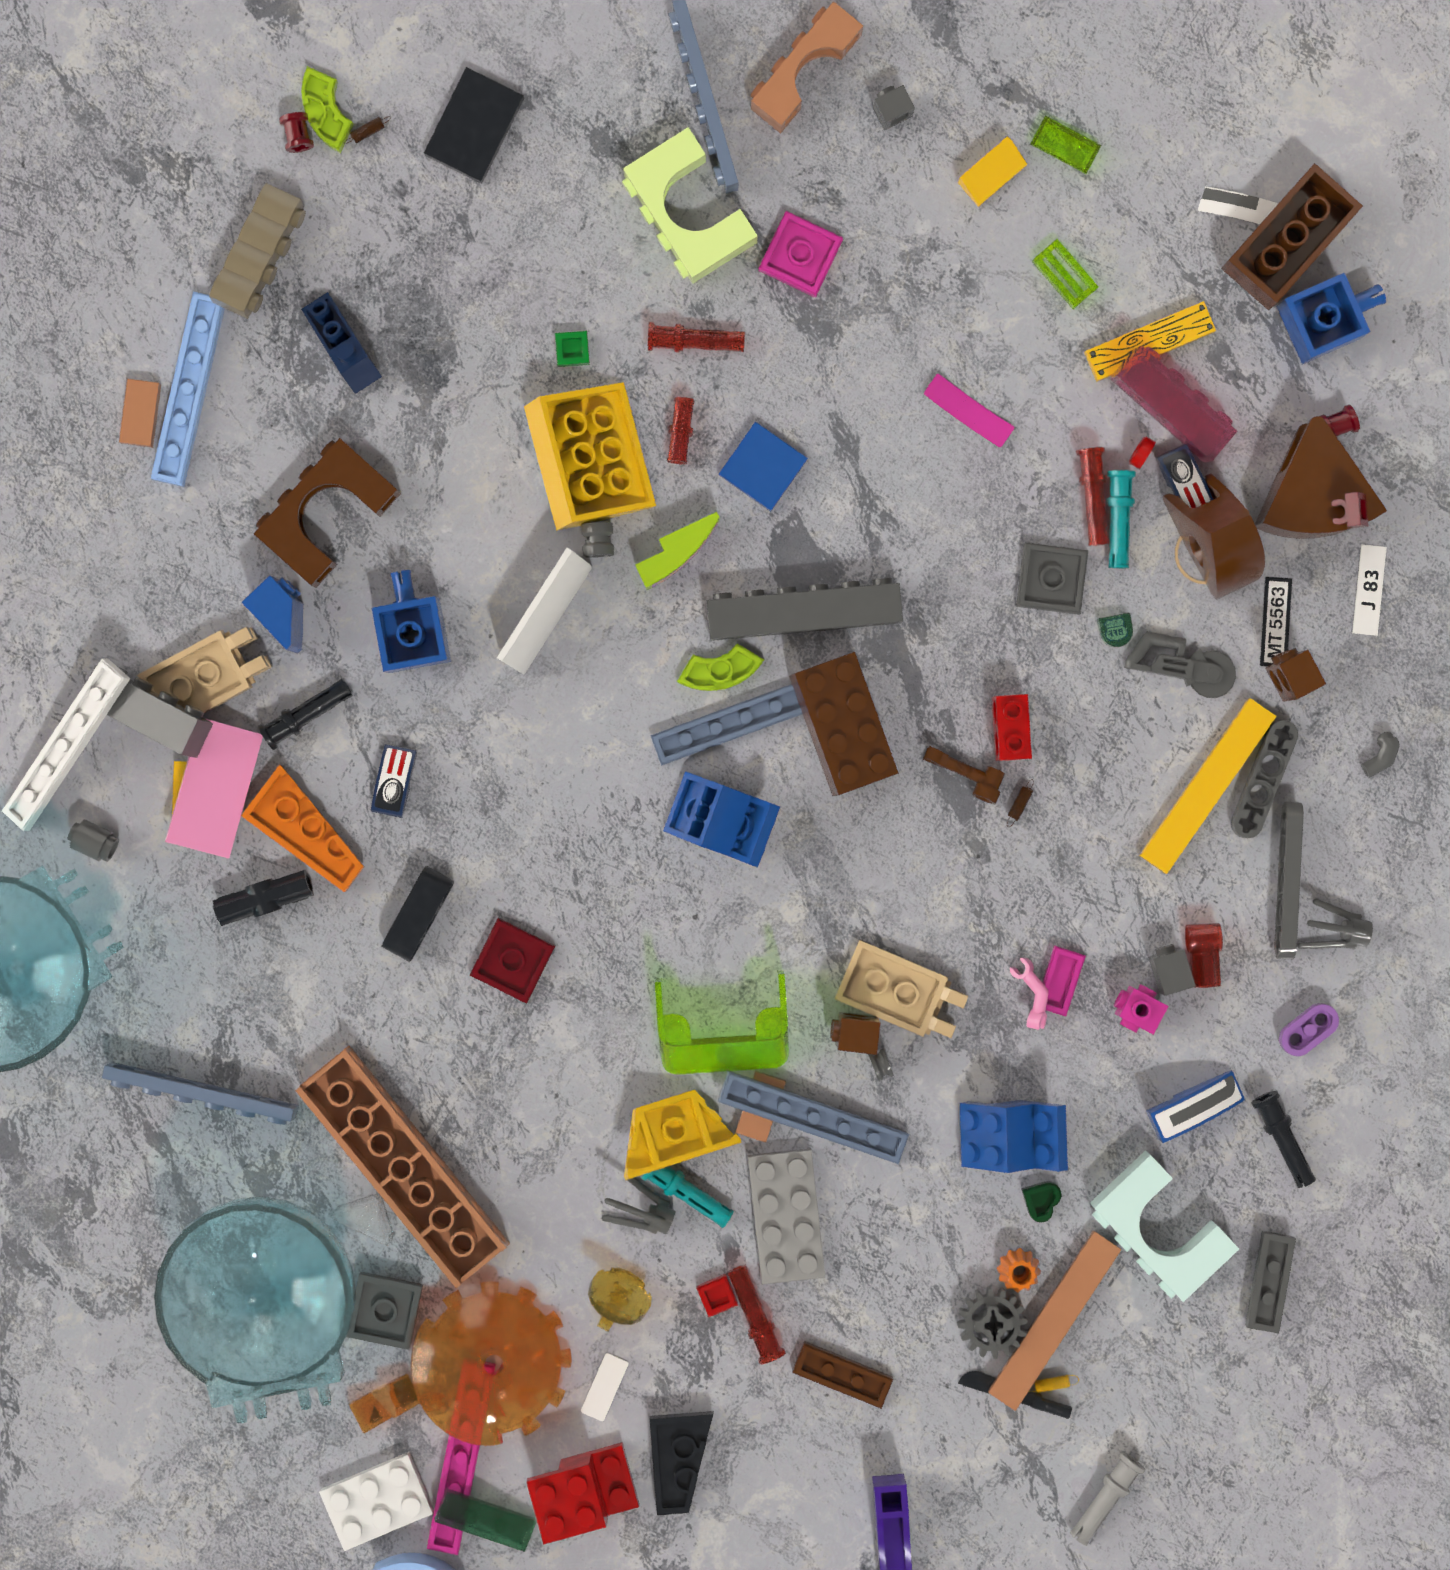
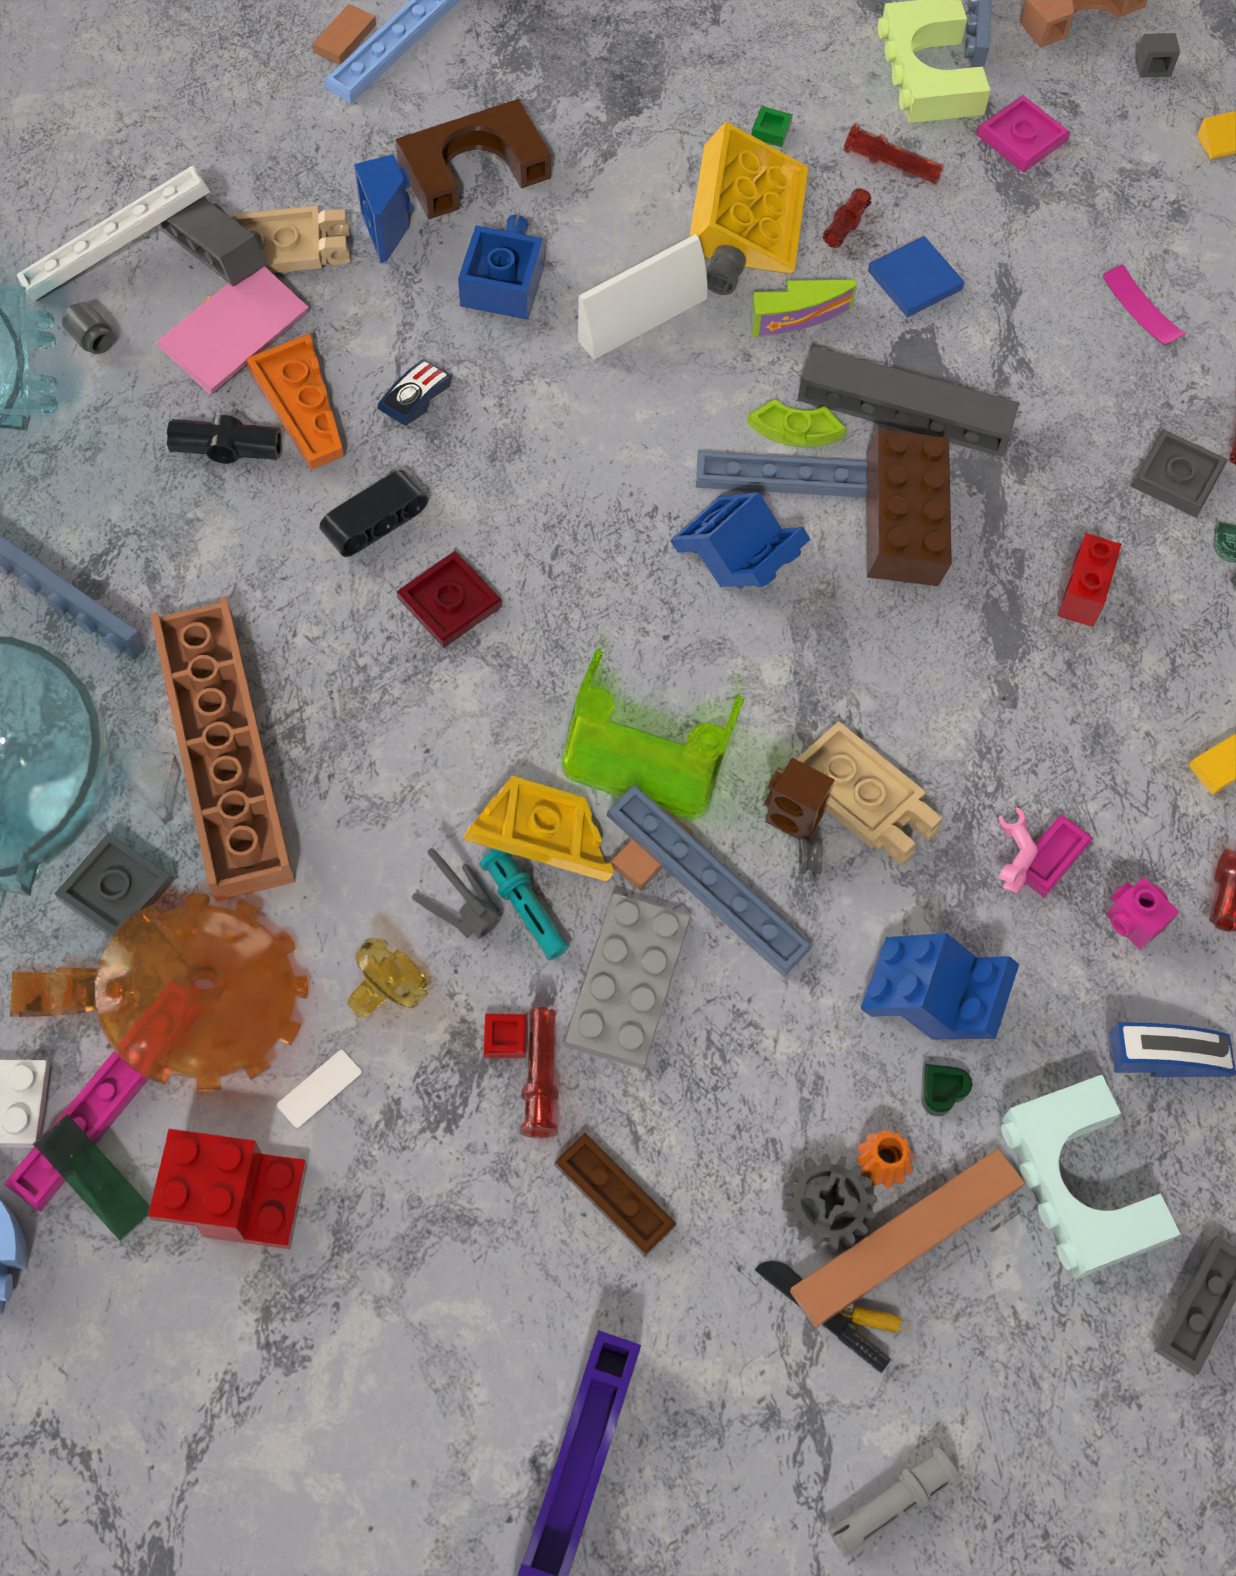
camera: 20 degrees right, 25 degrees down
black pin [258,678,353,750] -> none
dark blue slope [301,292,382,394] -> none
black wing [649,1411,714,1515] -> none
reddish brown brick [923,746,1005,805] -> none
reddish brown piece [1007,779,1034,827] -> none
dark grey brick [1148,944,1196,996] -> none

